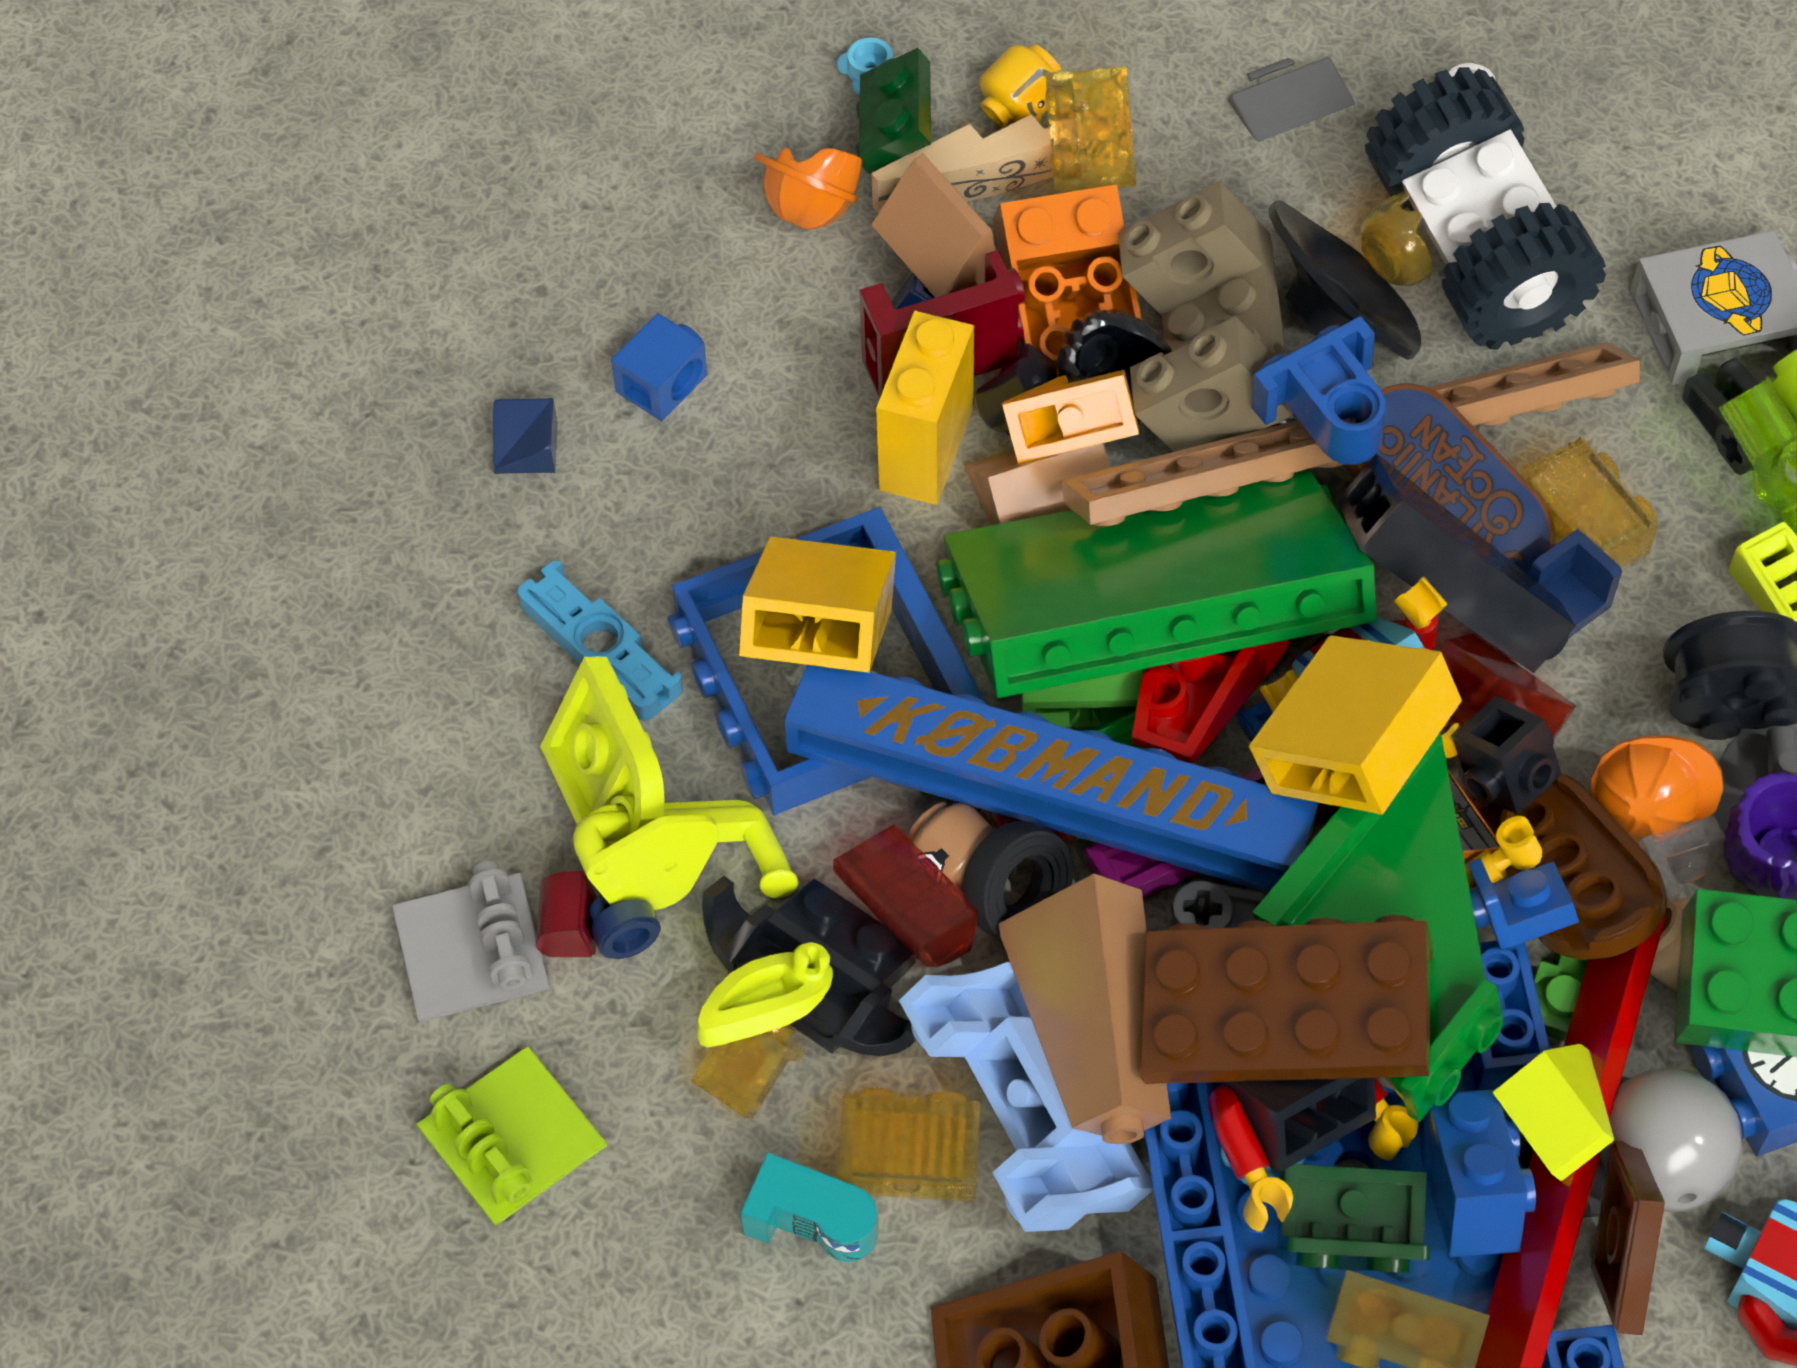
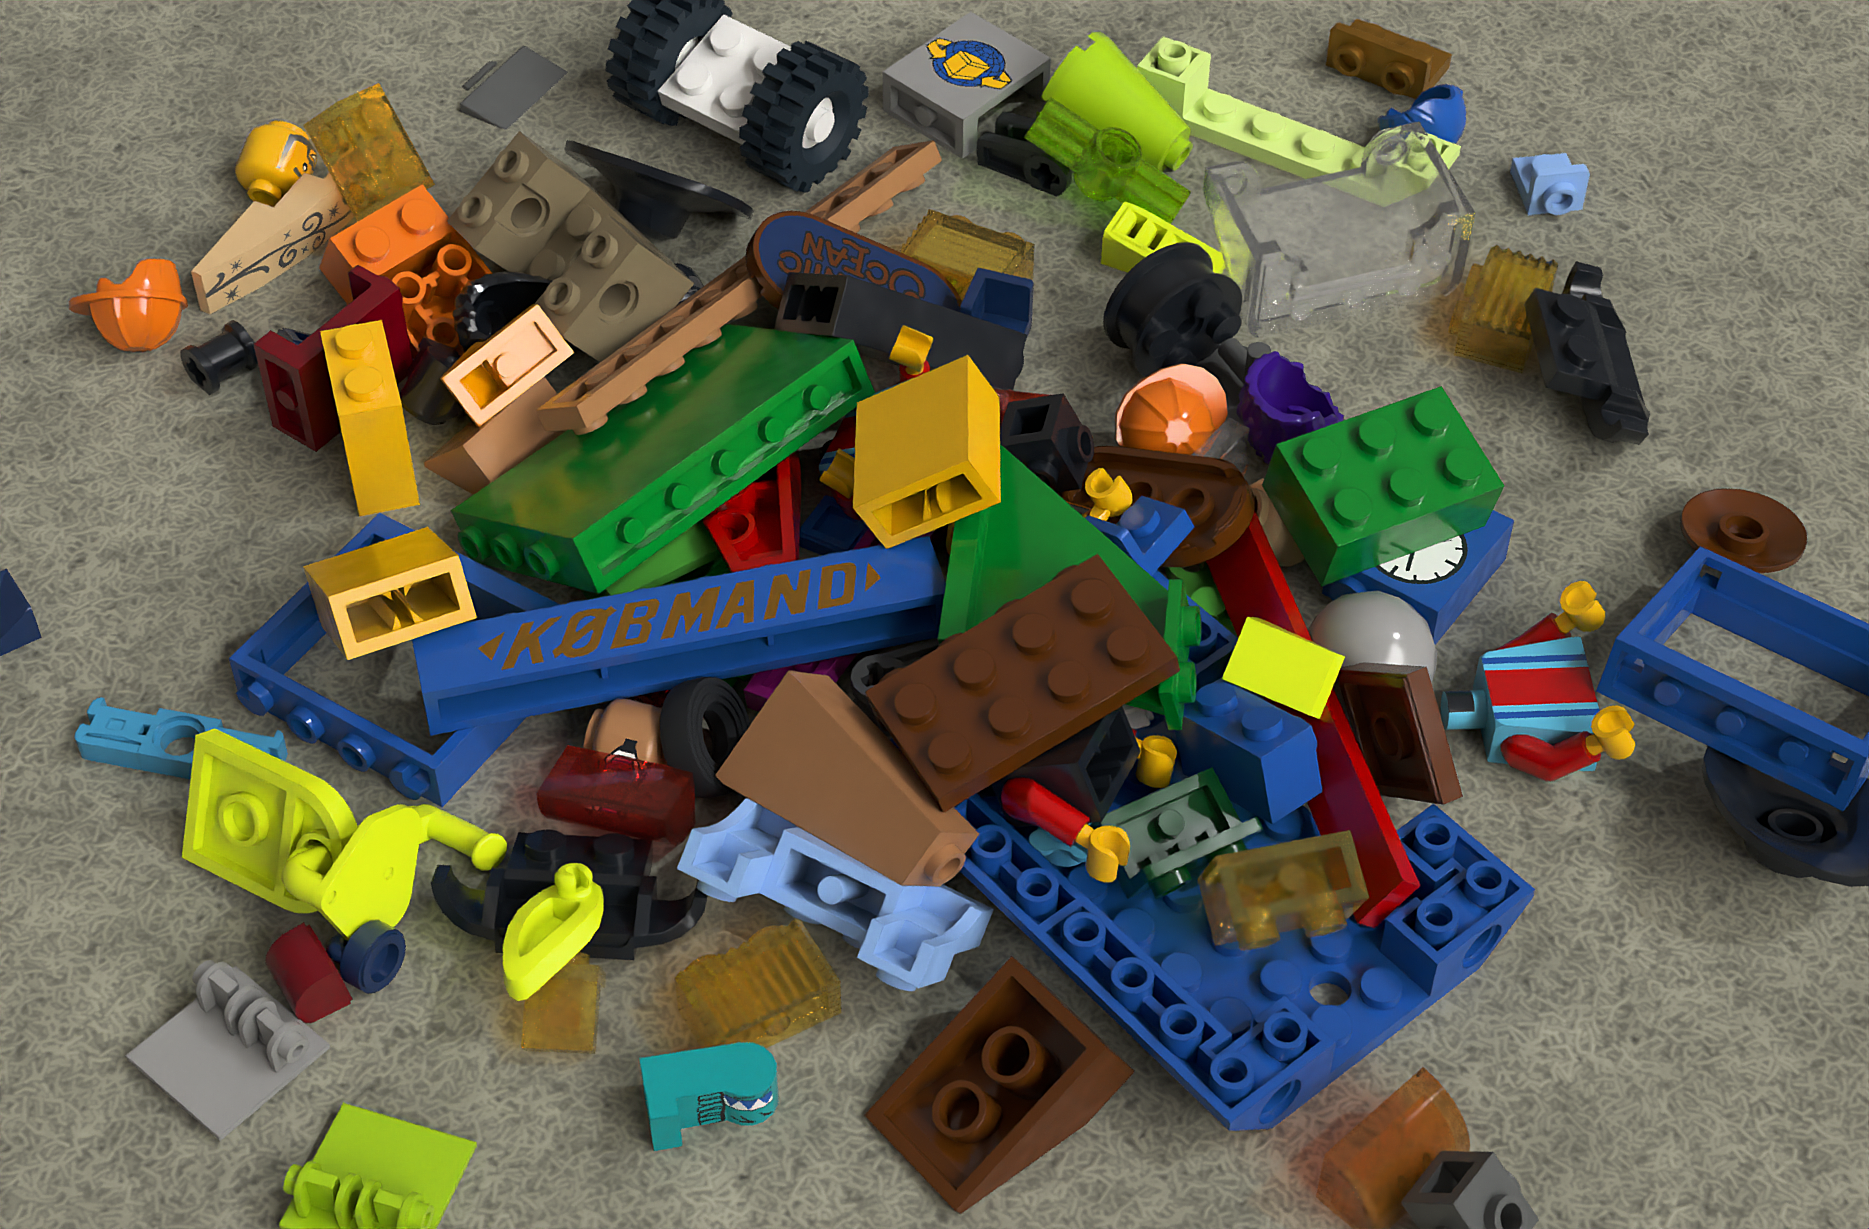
camera: 35 degrees left, 10 degrees down
blue brick [611,313,708,422] -> none
medium azure plate [837,38,893,95] -> none
dark green bracket [856,48,931,174] -> none
medium nougat slope [871,153,995,298] -> none
blue pin [1252,316,1386,464] -> none
clear yellow hair [1360,190,1433,286] -> none
none -> black bush [180,320,258,395]

